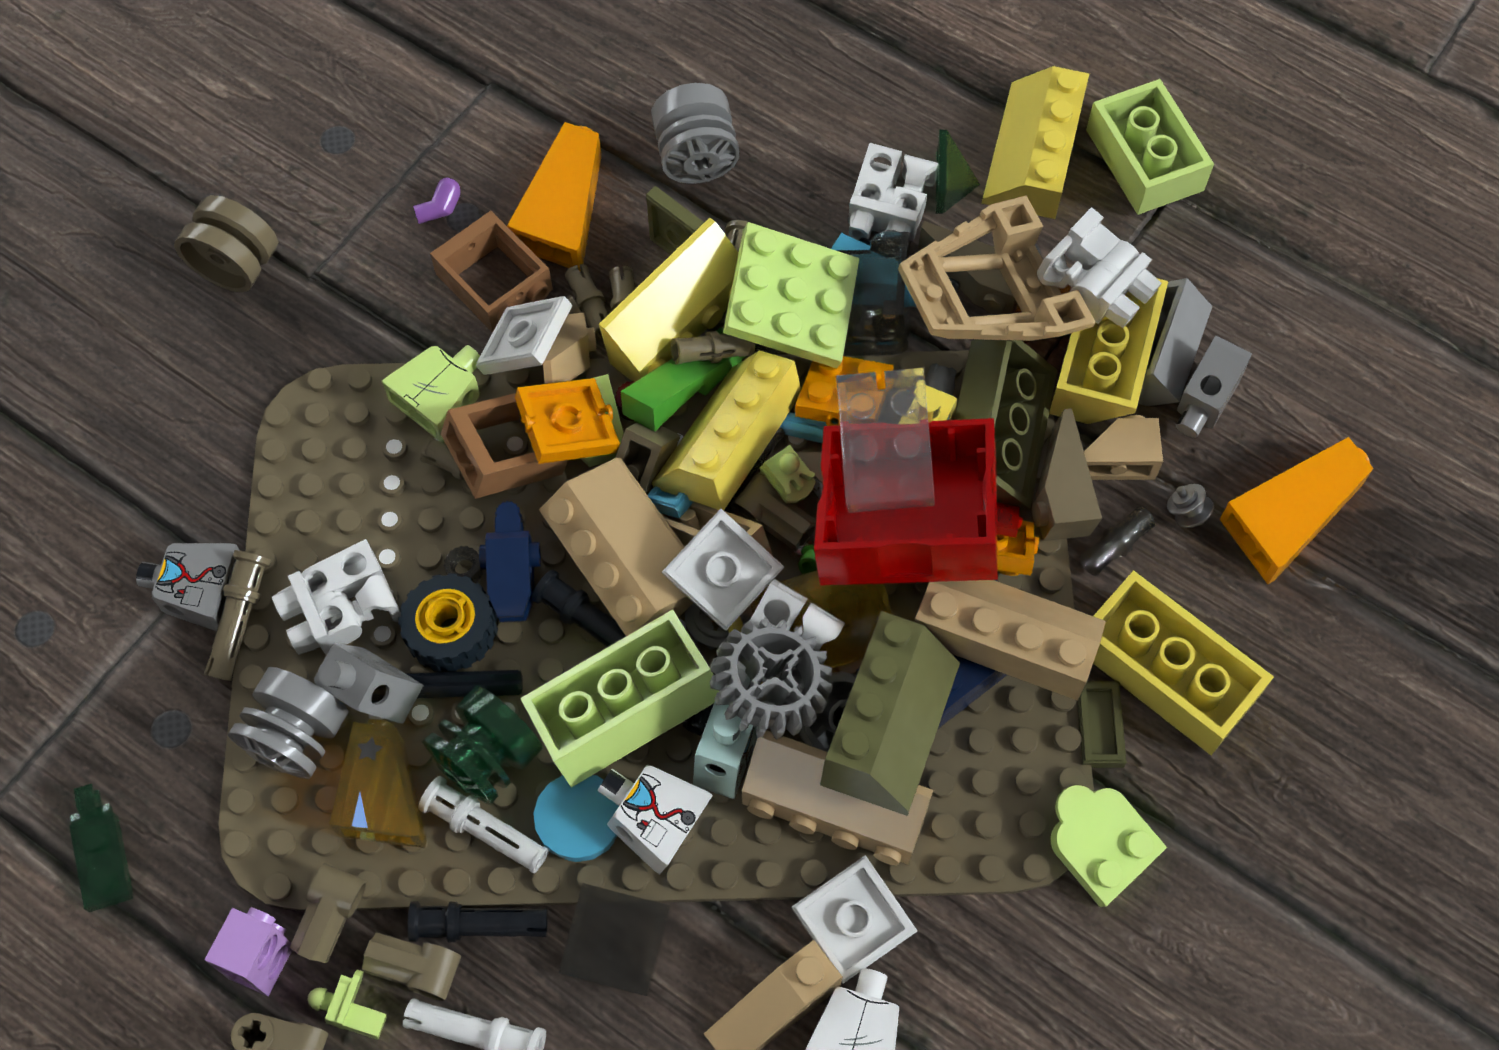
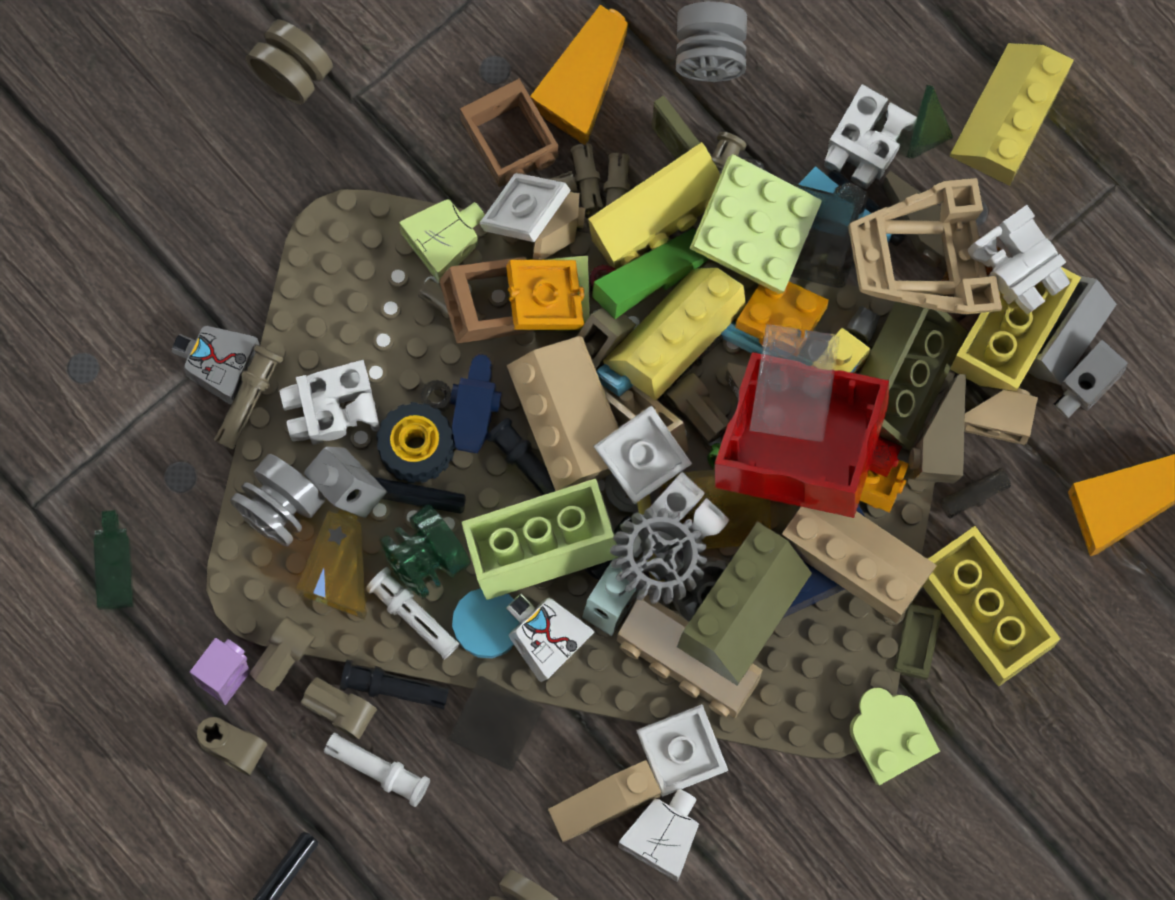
camera: 10 degrees right, 10 degrees up
yellowish green piece [307,969,387,1040] -> none
medium lavender arm [413,178,460,224] -> none
dark tan pin [671,331,755,364] -> none
yellowish green piece [759,445,815,503] -> none
yellowish green brick [1086,79,1214,215] -> none
flat silver wheel [1167,484,1214,528] -> none

